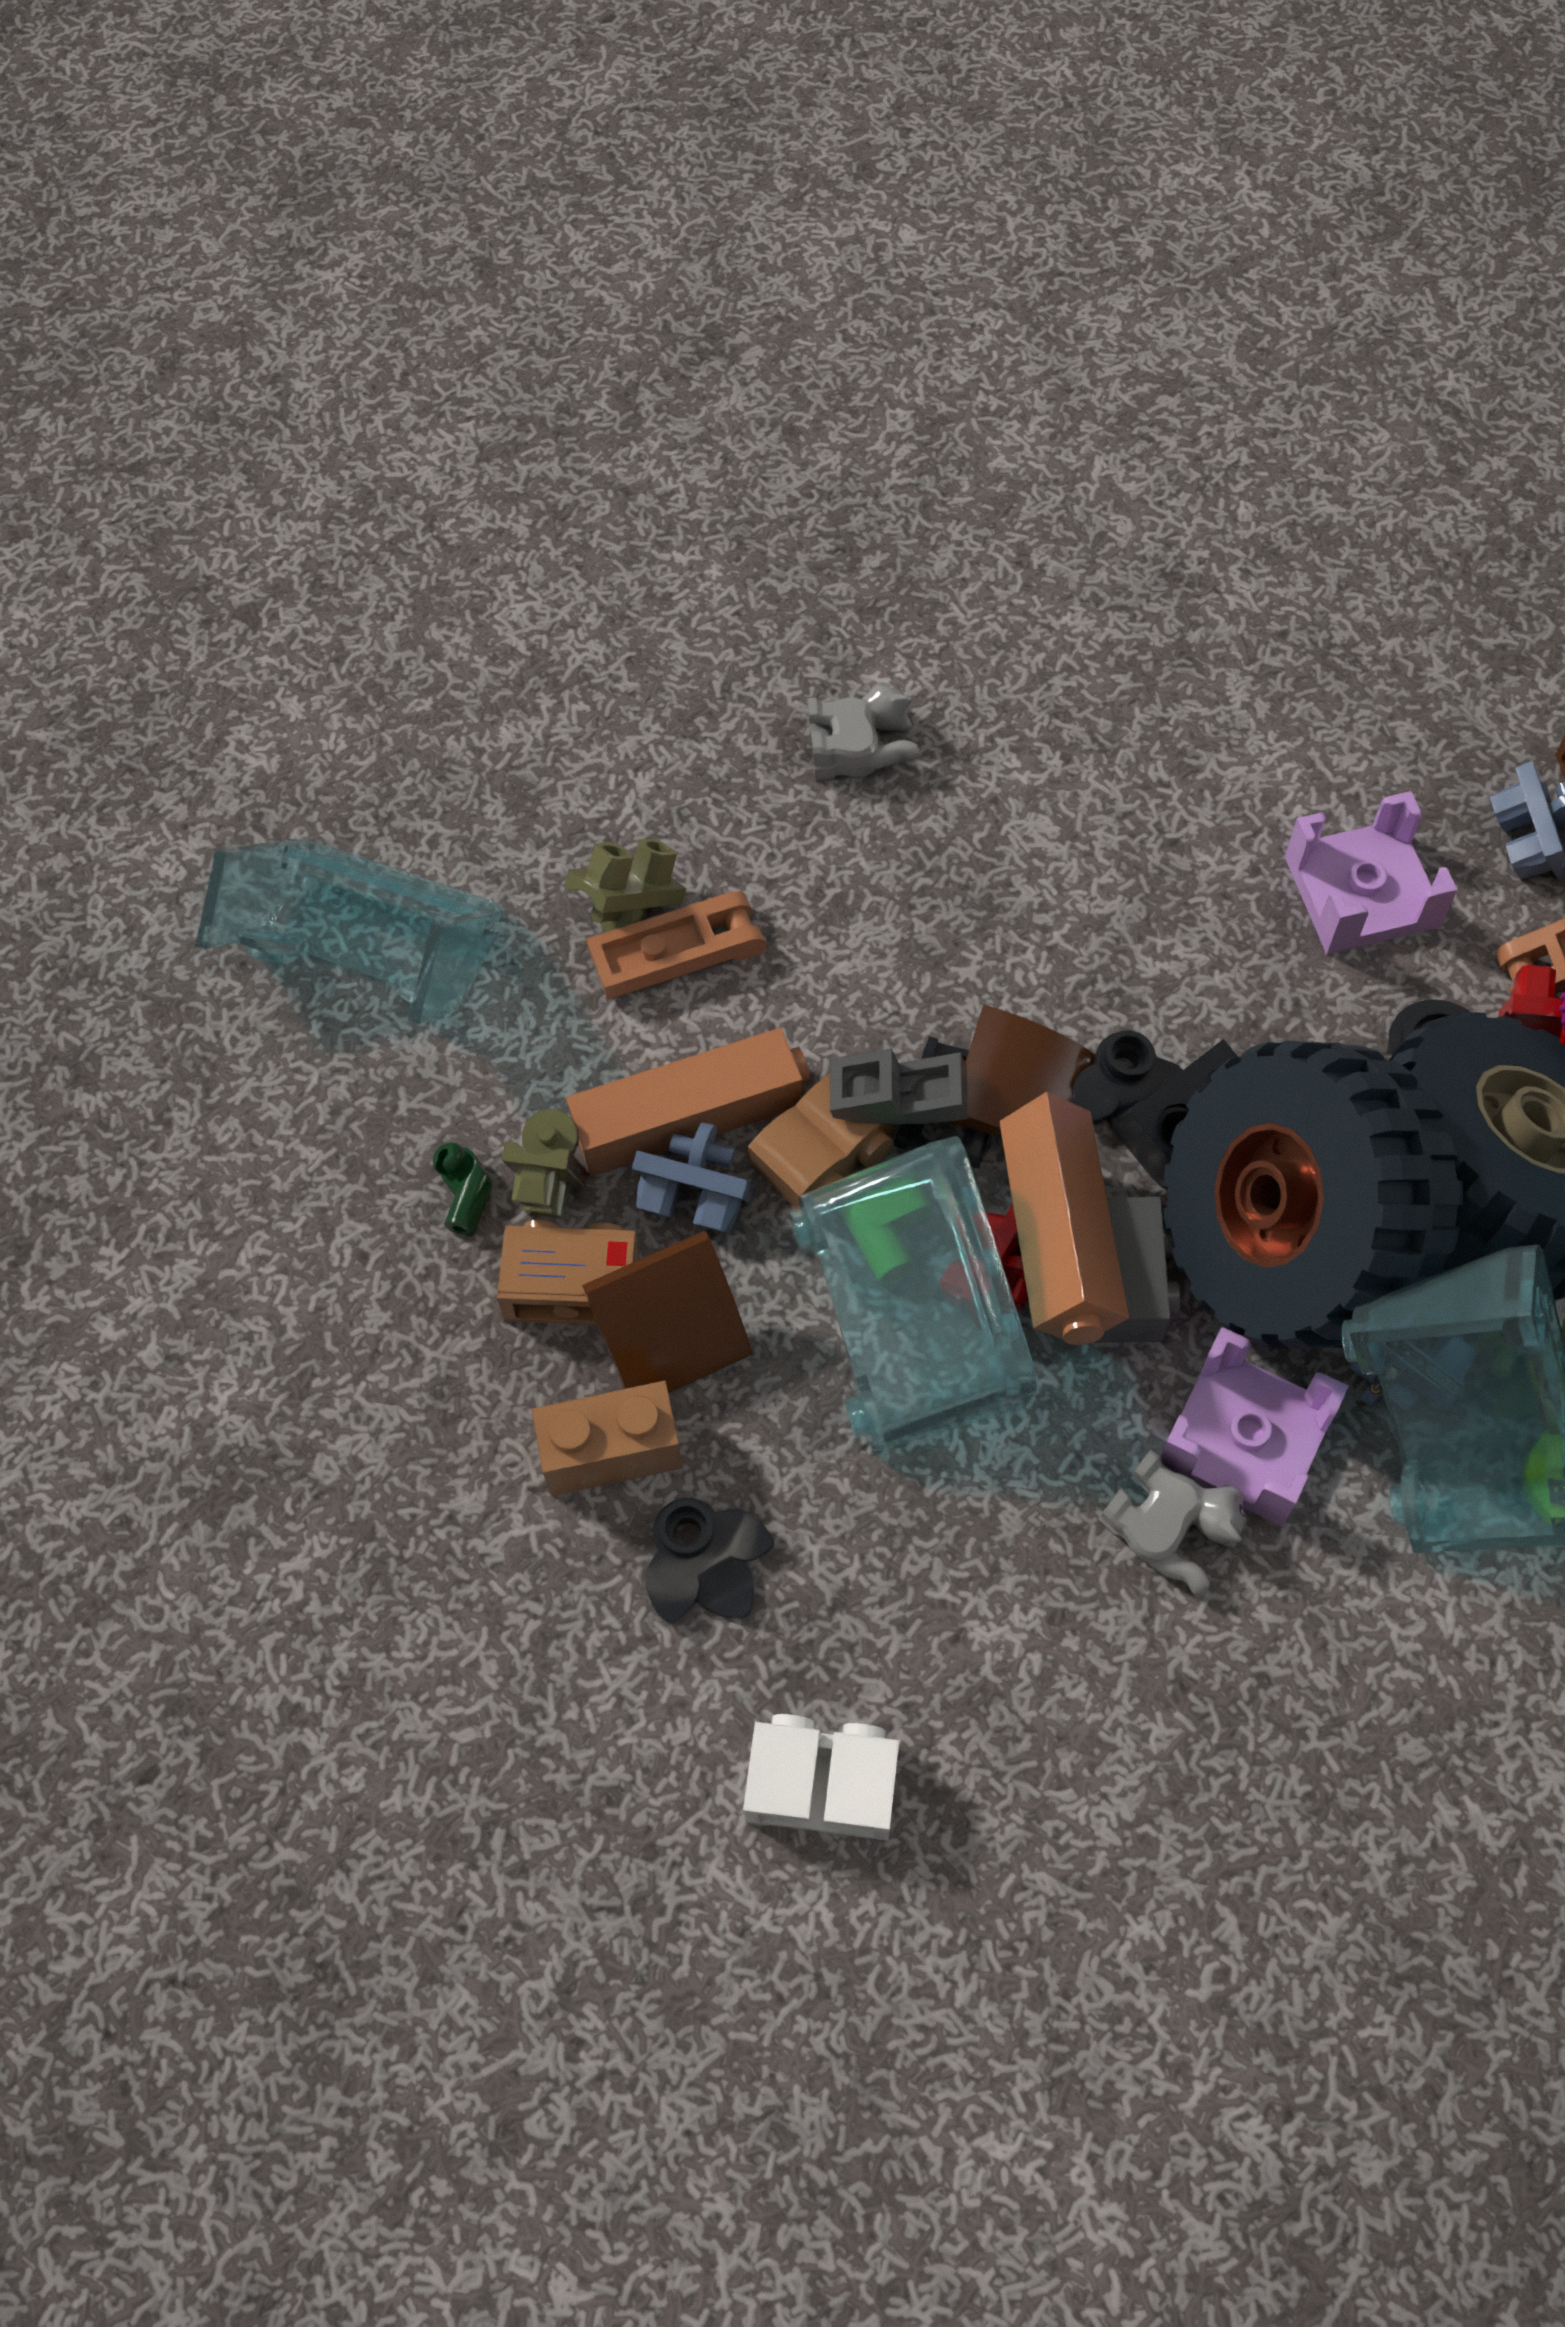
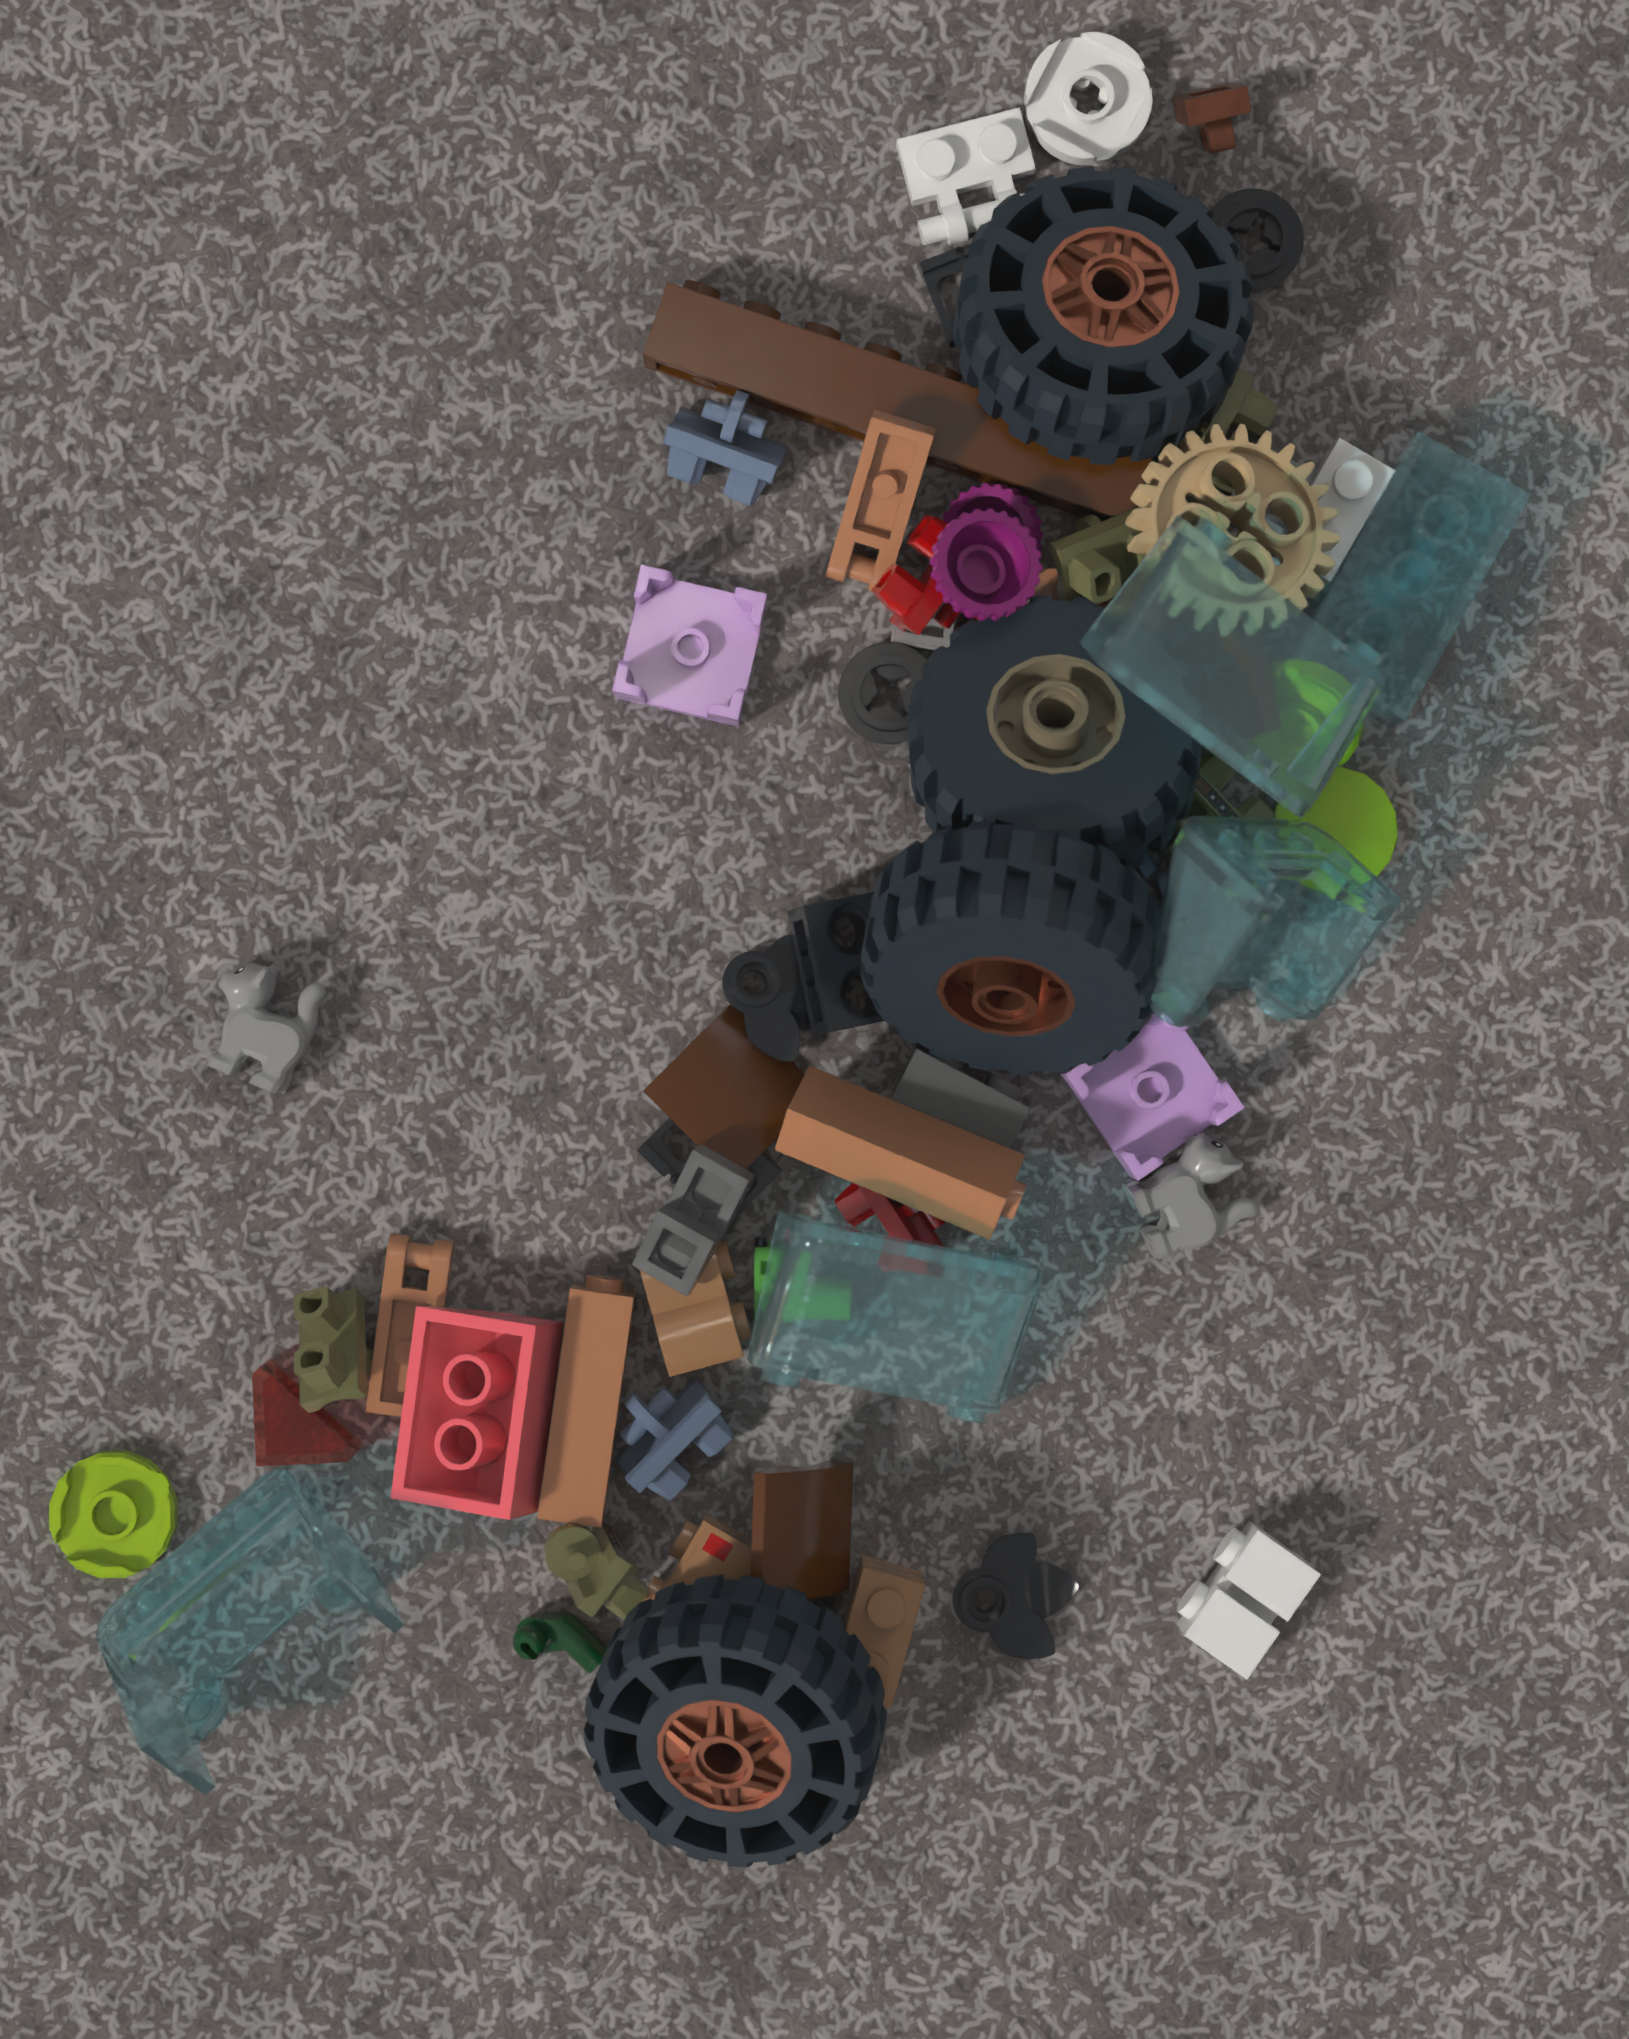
camera: 65 degrees left, 25 degrees up
none -> lime tile [49,1450,178,1579]
none -> clear red slope [252,1359,364,1467]
none -> coral slope [390,1305,563,1520]
none -> black wheel [584,1575,887,1867]

